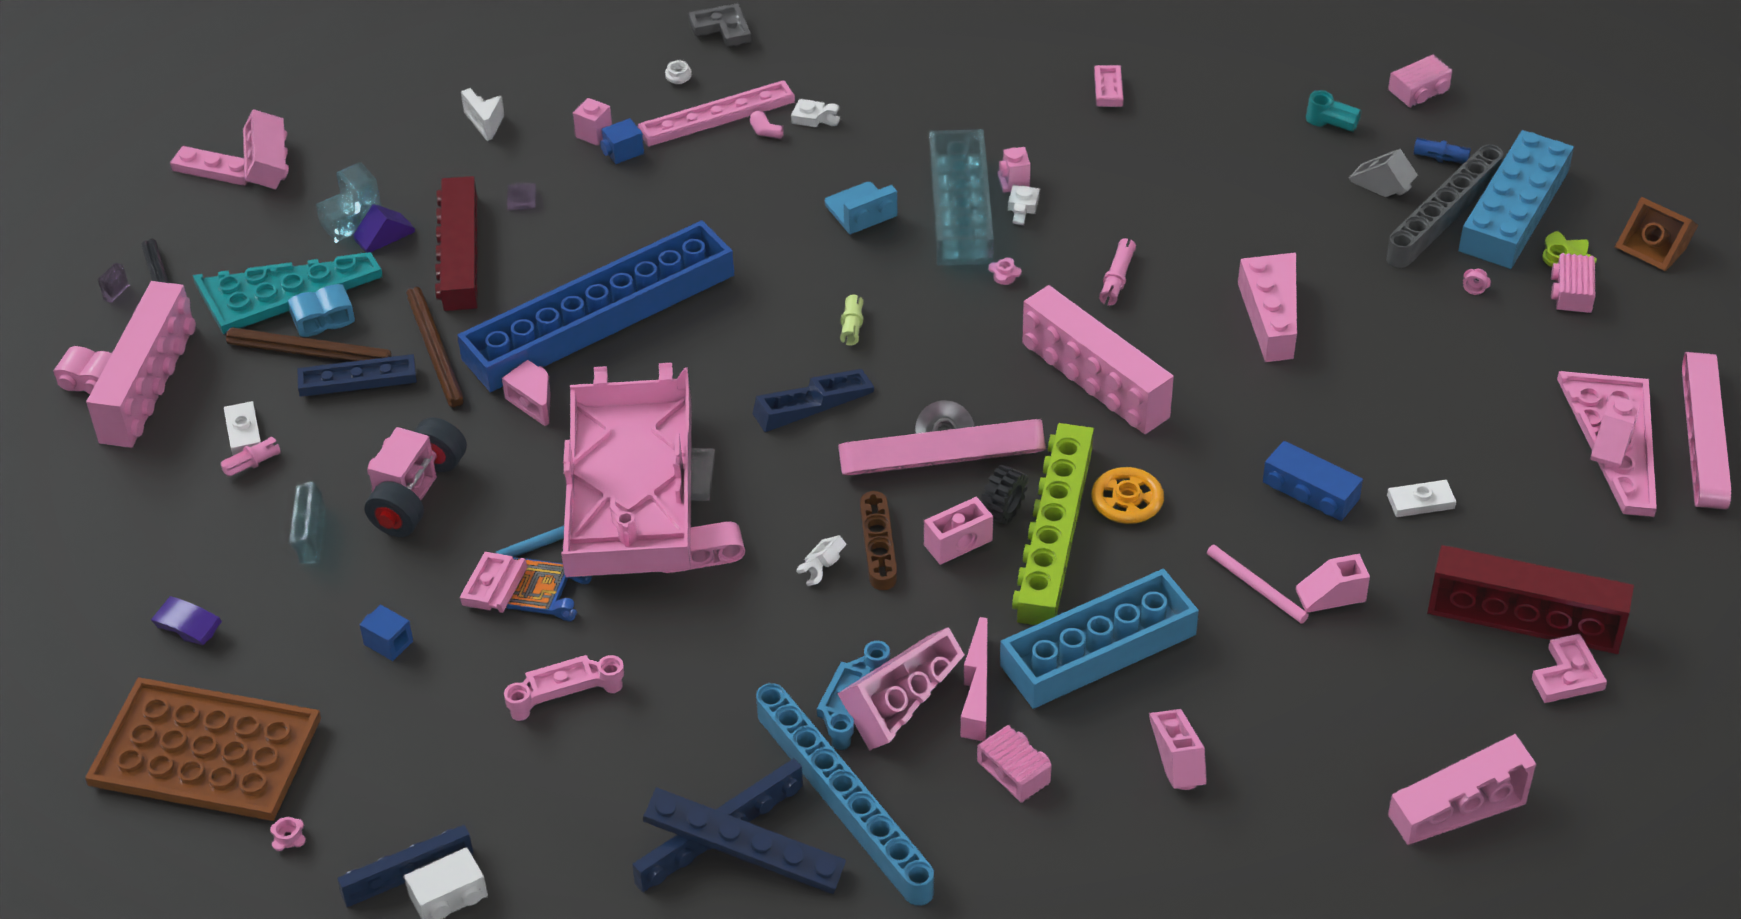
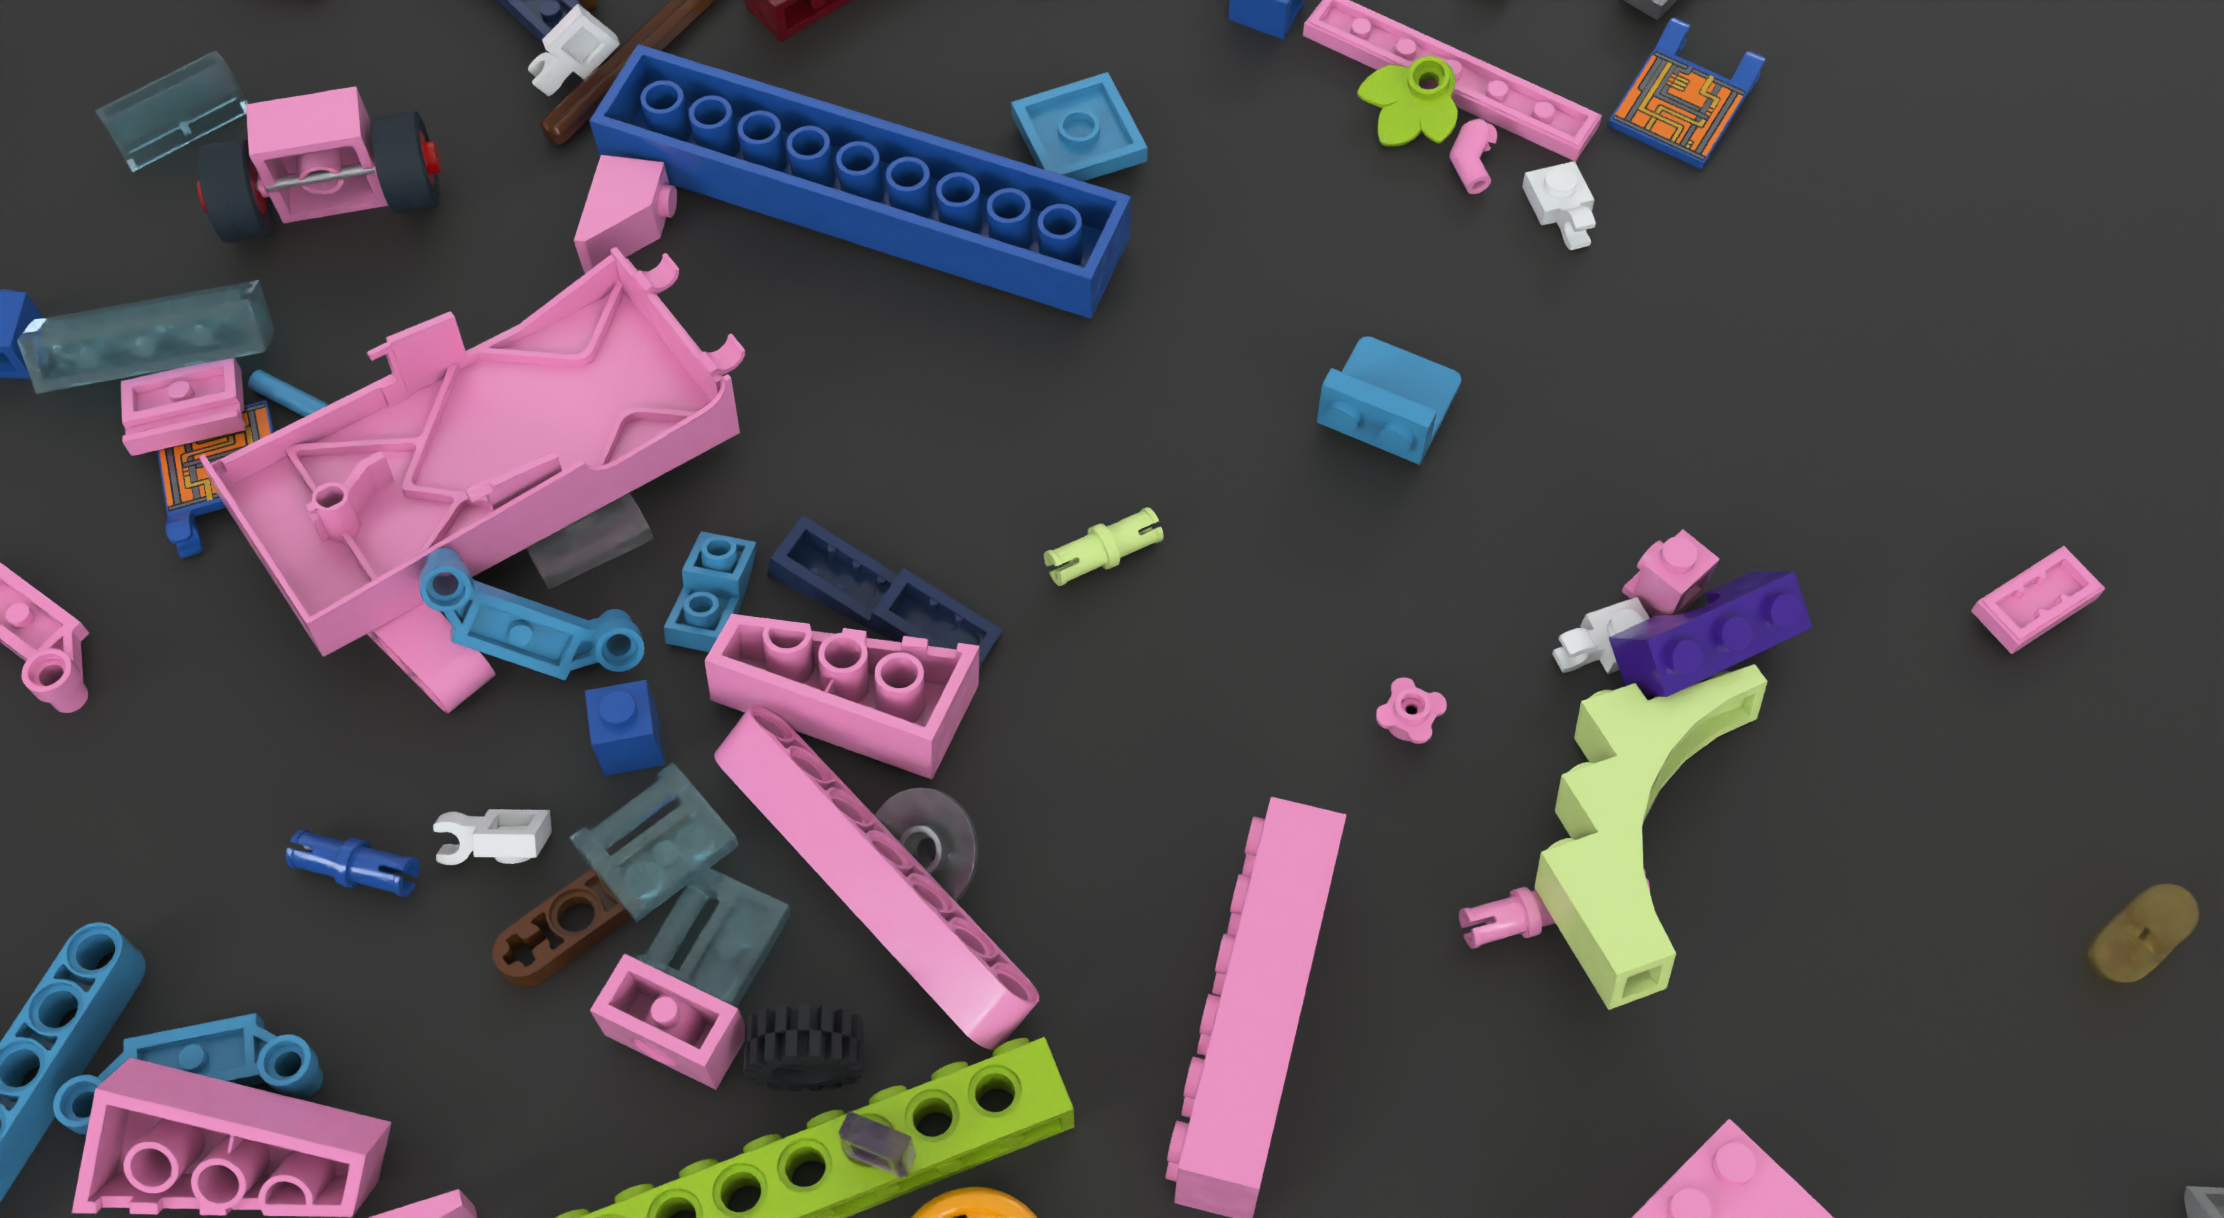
camera: 55 degrees right, 15 degrees up
clear light blue brick [929,129,994,266] -> none
none -> clear light blue brick [17,280,275,394]
none -> blue pin [286,829,420,897]
none -> dark azure plate [419,548,644,681]
none -> white plate [528,4,620,97]
none -> clear light blue plate [569,763,739,923]
none -> blue brick [585,680,666,776]
none -> clear light blue plate [635,863,791,1008]
none -> dark azure slope [664,531,757,652]
none -> bright pink wedge [705,614,980,780]
none -> tile [838,1111,916,1178]
none -> dark azure plate [1011,72,1148,182]
none -> lime plate [1357,56,1458,147]
none -> yellowish green arch [1534,664,1768,1010]
none -> flag [1608,17,1766,170]
none -> dark purple arch [1609,571,1813,697]
none -> clear yellow piece [2088,883,2199,983]

